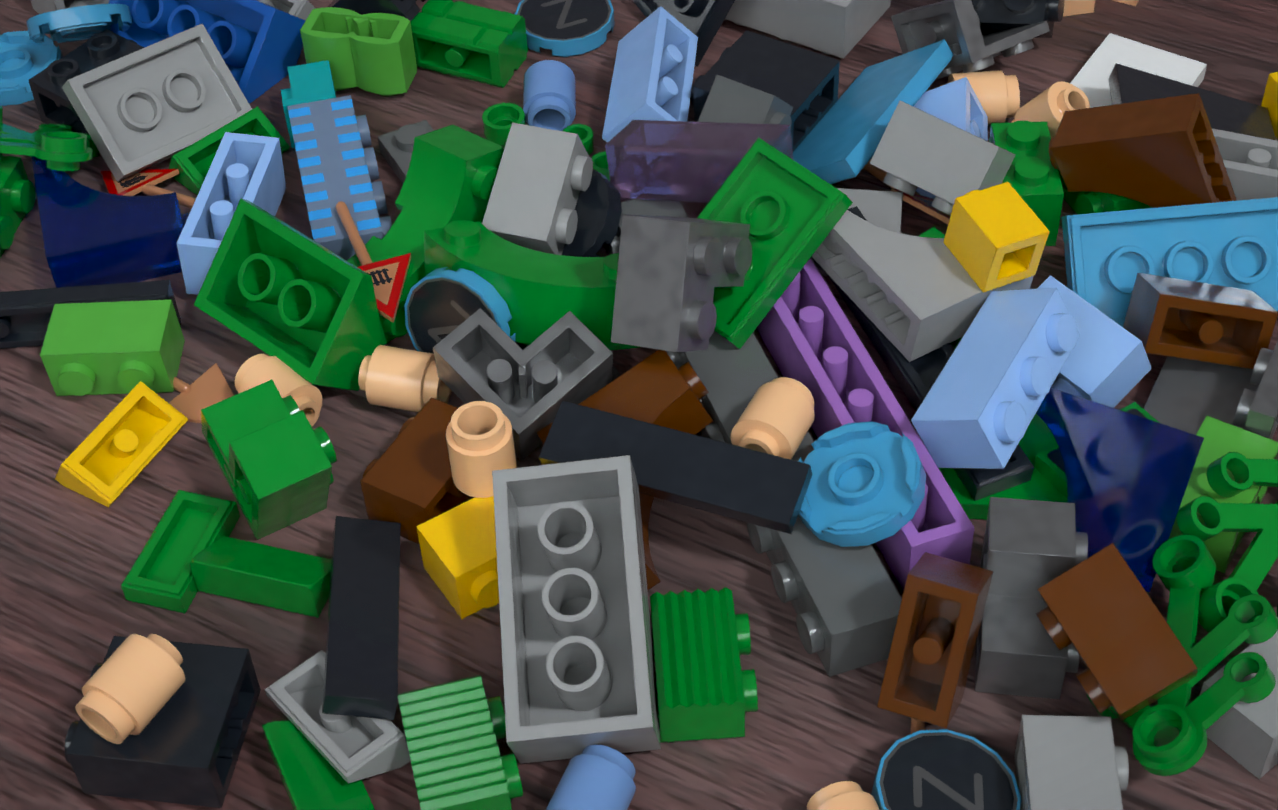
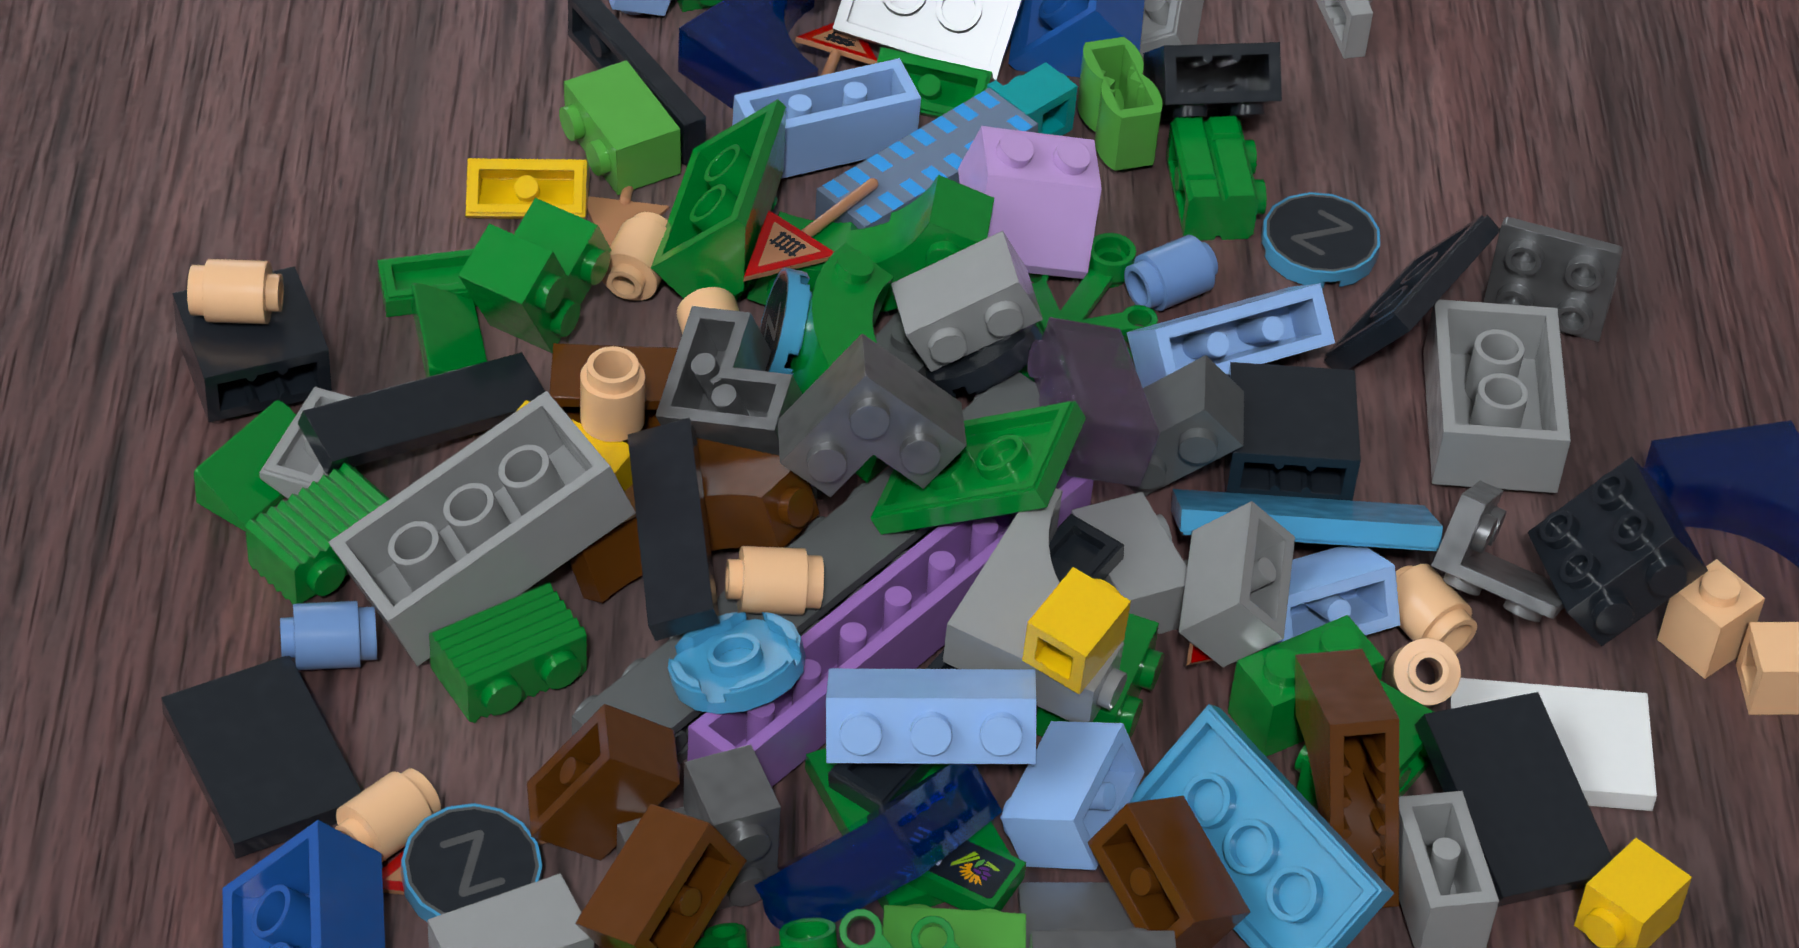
camera: 55 degrees right, 0 degrees up
none -> lavender slope [958,126,1102,279]

